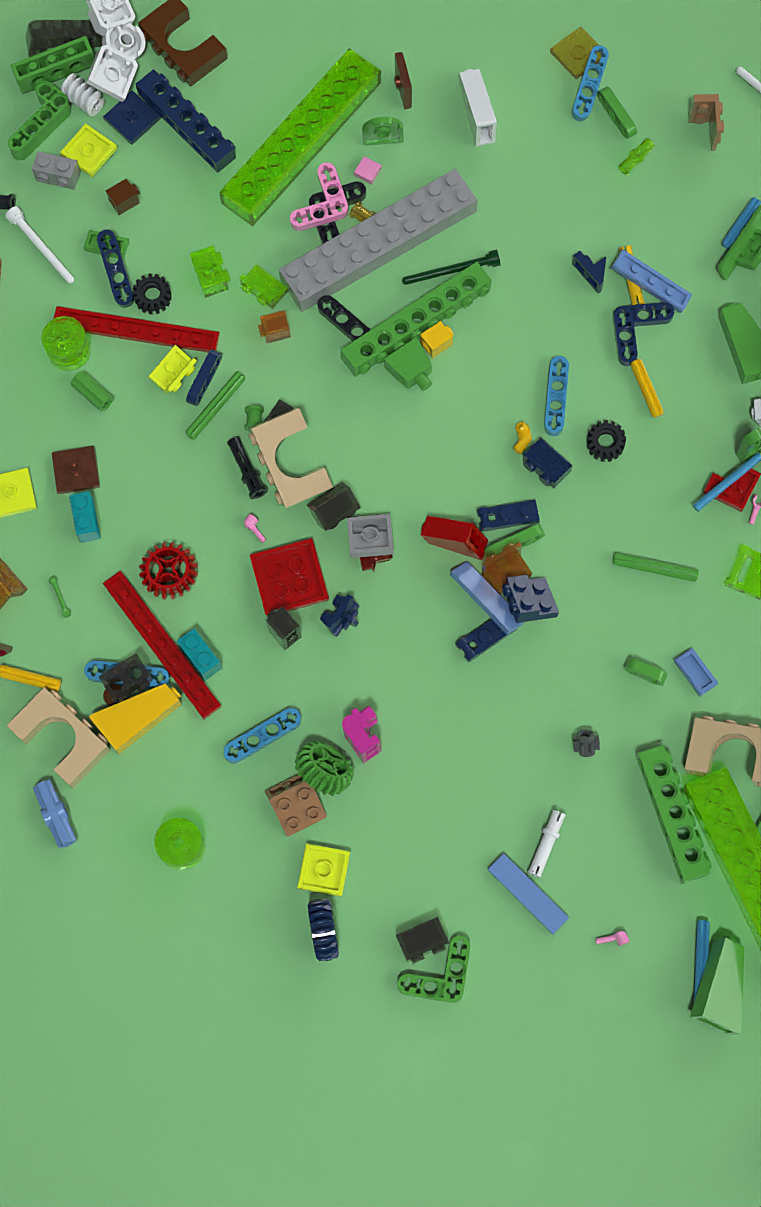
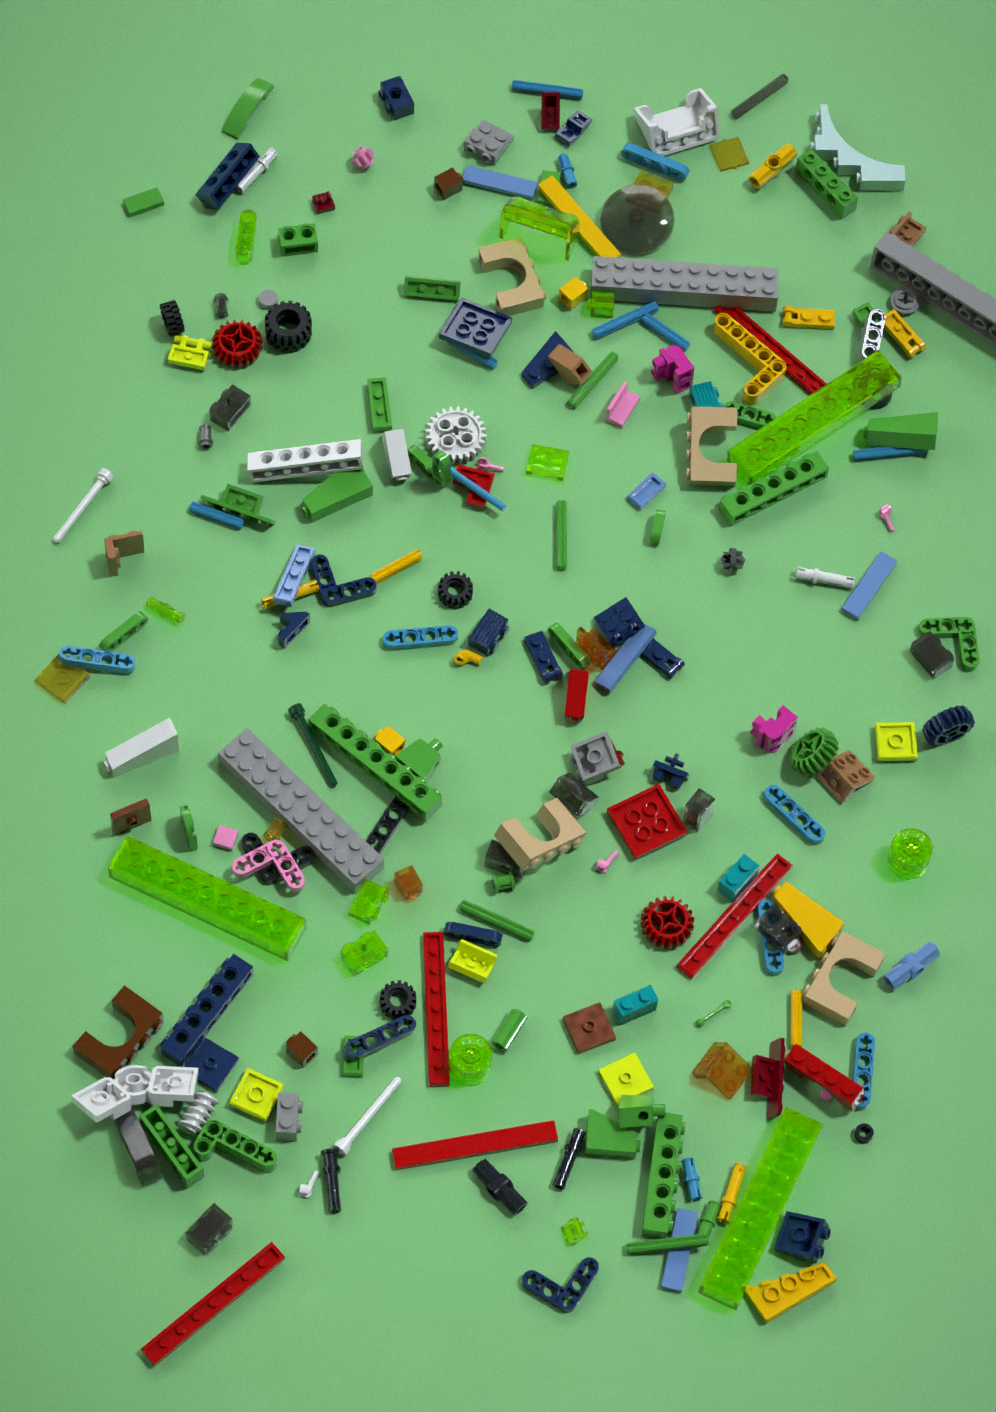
camera: 110 degrees left, 10 degrees down
black pin [227,437,267,499] -> none

